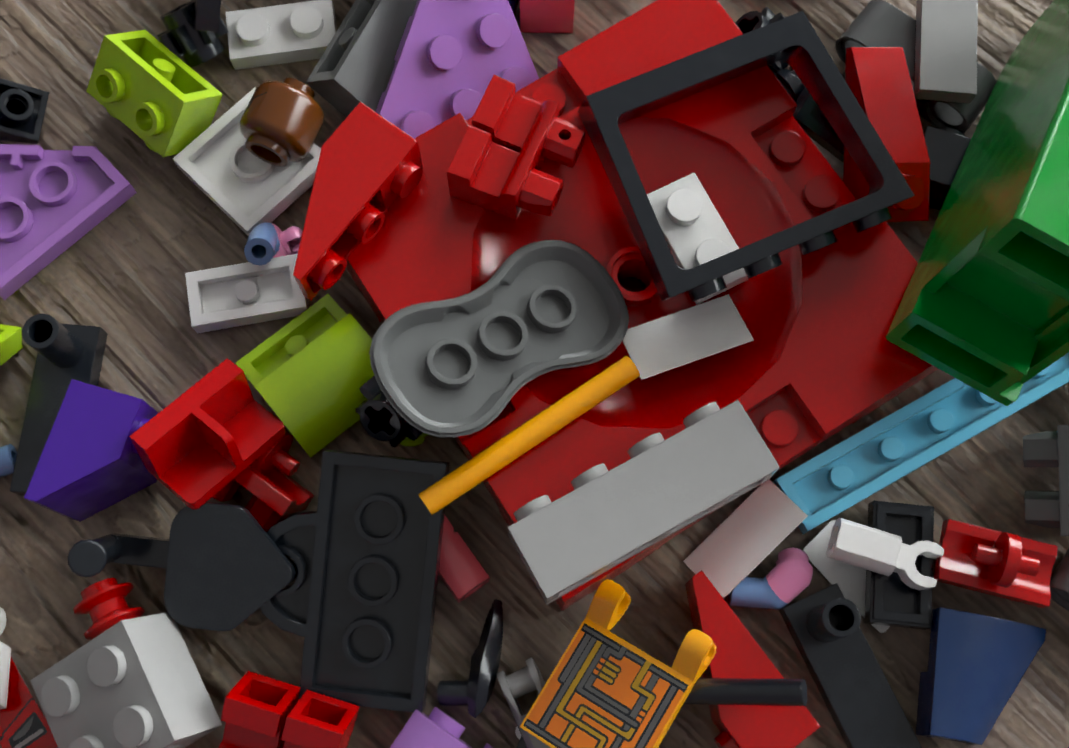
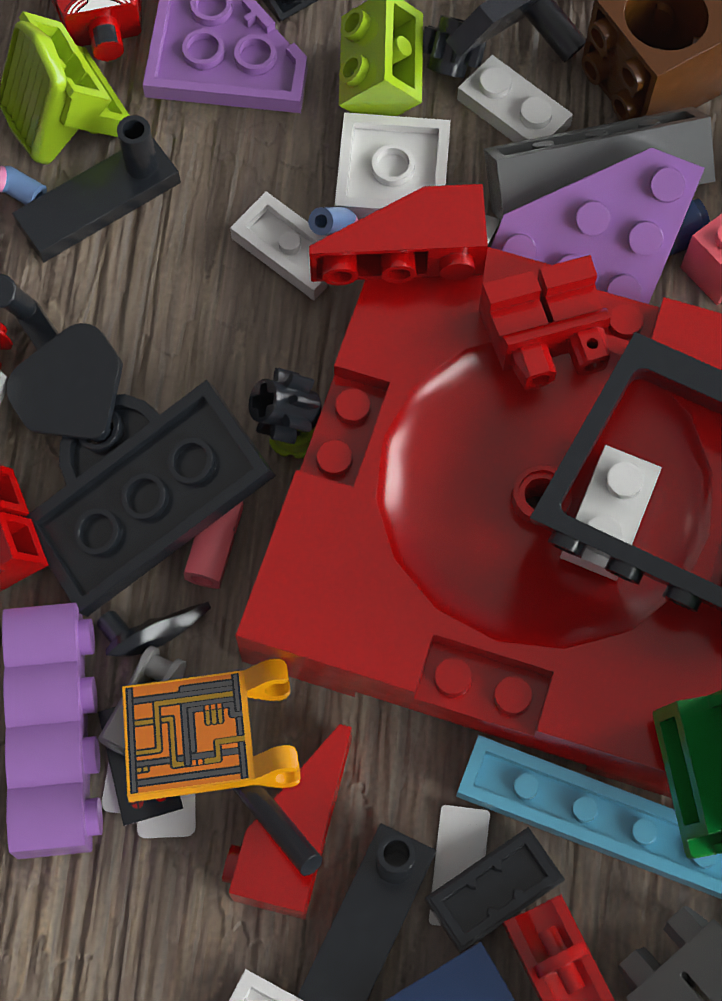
camera: 50 degrees right, 5 degrees down
dark purple slope [24,379,158,522] -> none
red panel [129,358,286,510] -> none
red hips [211,431,315,533] -> none
lime brick [236,294,374,458] -> none
reddish brown head [240,78,324,167] -> none
dark grey plate [369,240,629,437] -> none
light orange bar [418,356,640,515] -> none
light grey brick [508,400,780,605] -> none
white sticker [623,294,754,380] -> none
white sticker [683,479,808,599] -> none
arm [728,547,813,610] -> none
white bar [826,518,944,590] -> none

